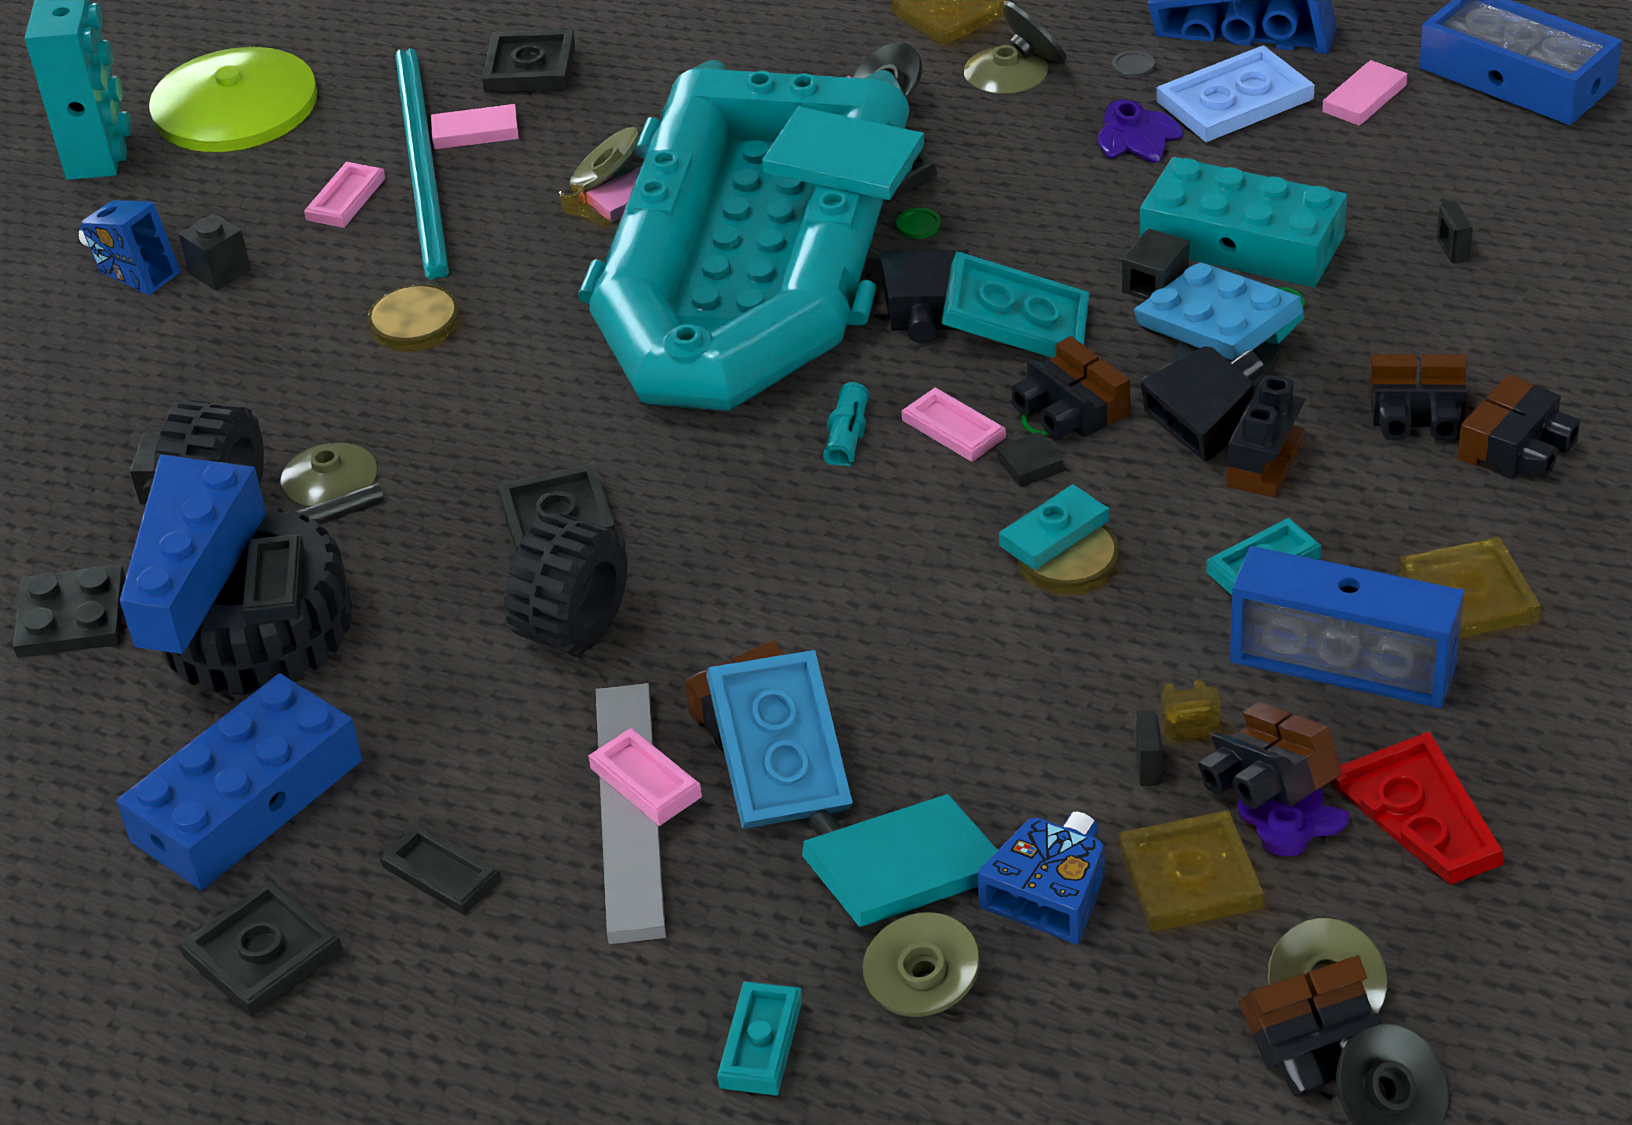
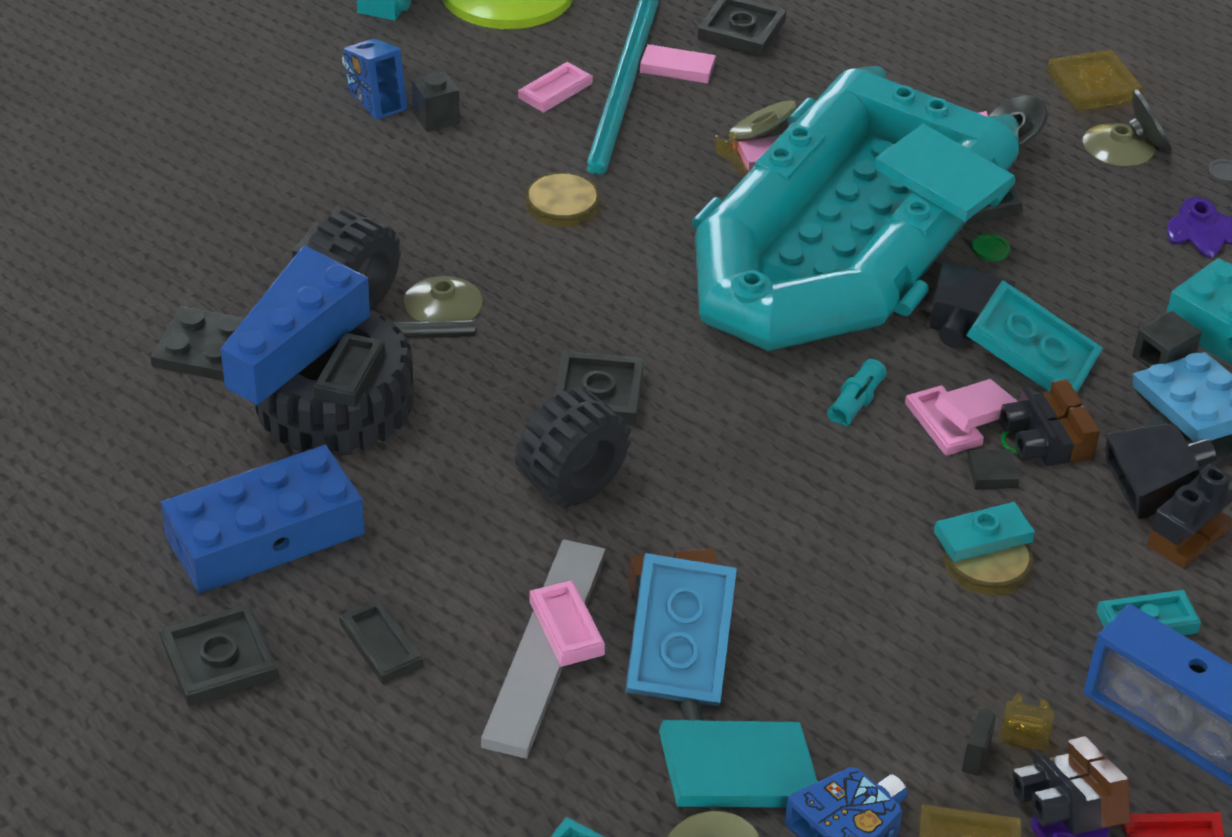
camera: 15 degrees right, 0 degrees up
none -> bright pink tile [934,379,1018,431]

